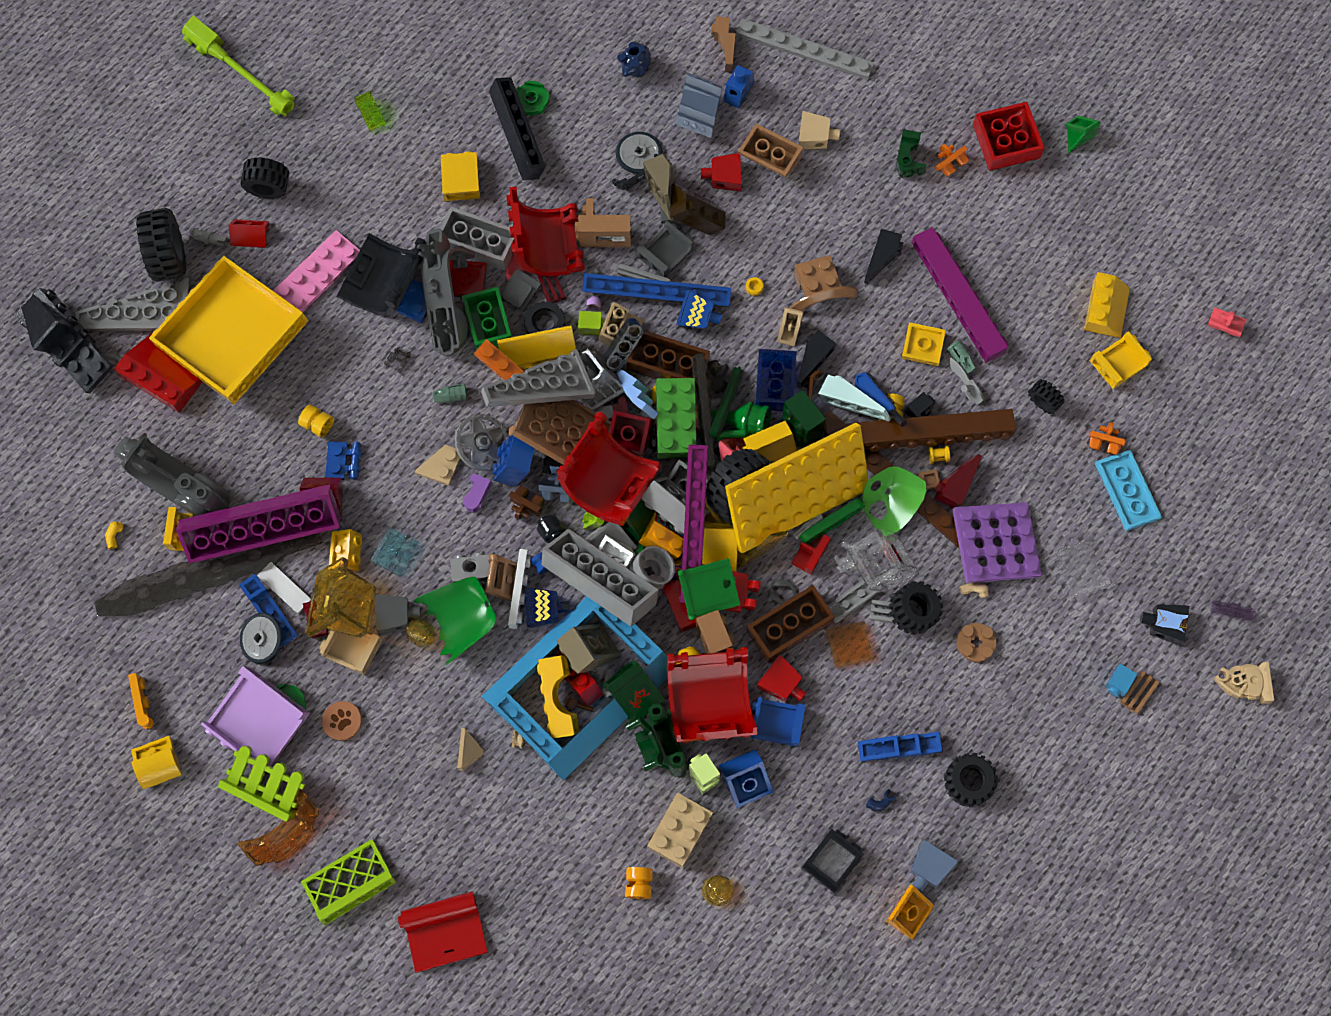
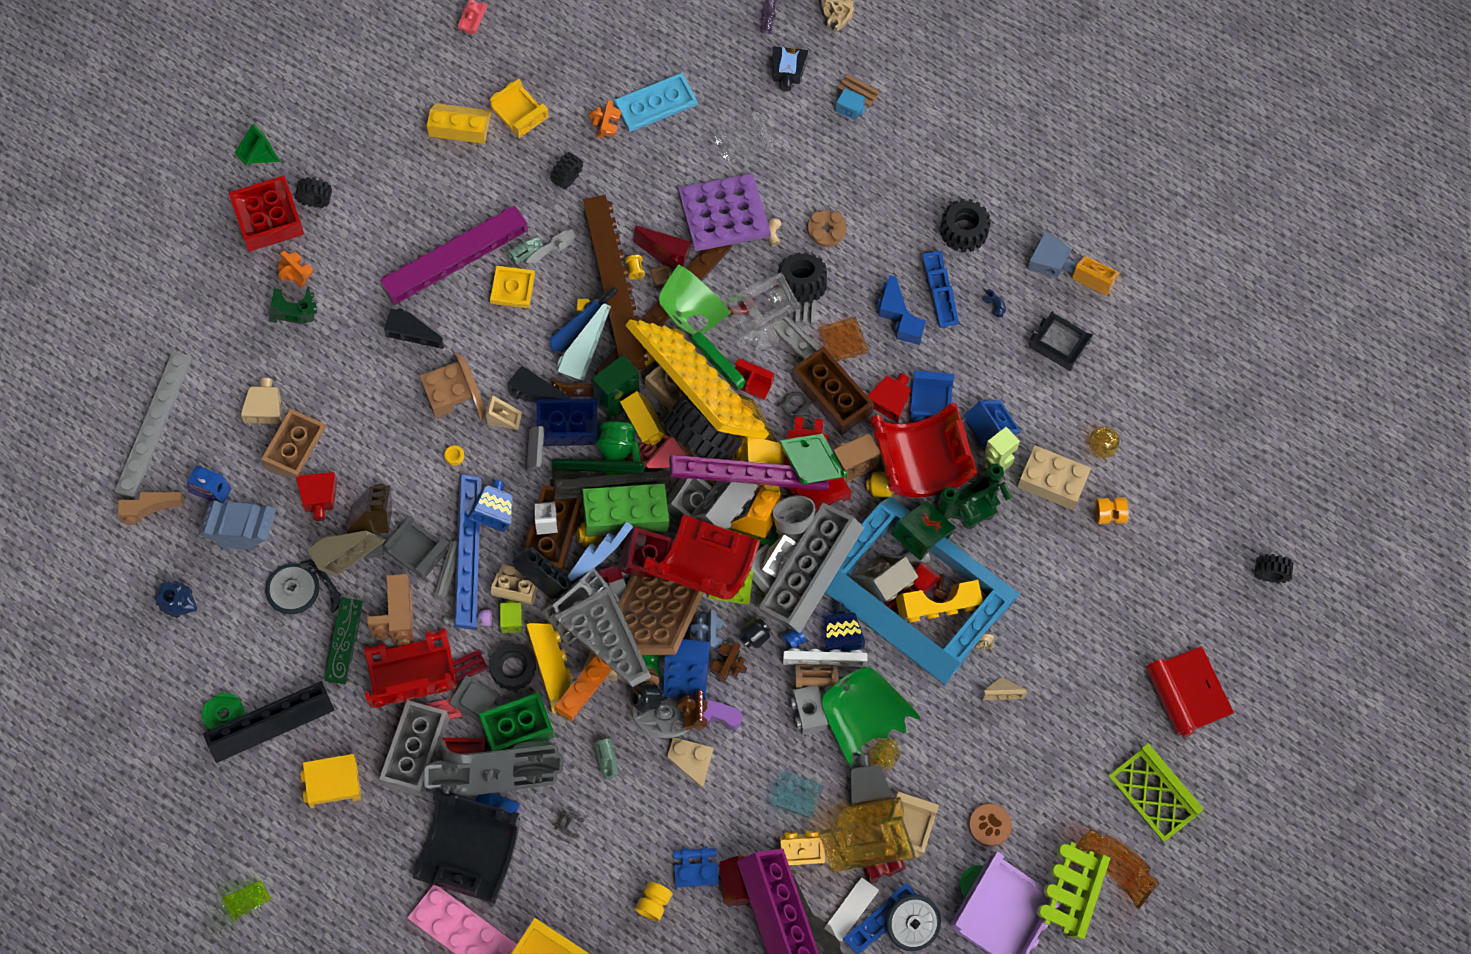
camera: 100 degrees left, 5 degrees down
black brick [905,392,935,418] -> none
none -> black tyre [295,177,332,208]
none -> dark green slope [325,598,363,684]
none -> light grey slope [526,426,544,472]
none -> white slope [534,502,558,535]
none -> black head [630,682,662,711]
none -> reddish brown hips [677,689,707,730]
none -> blue arch [876,275,926,345]

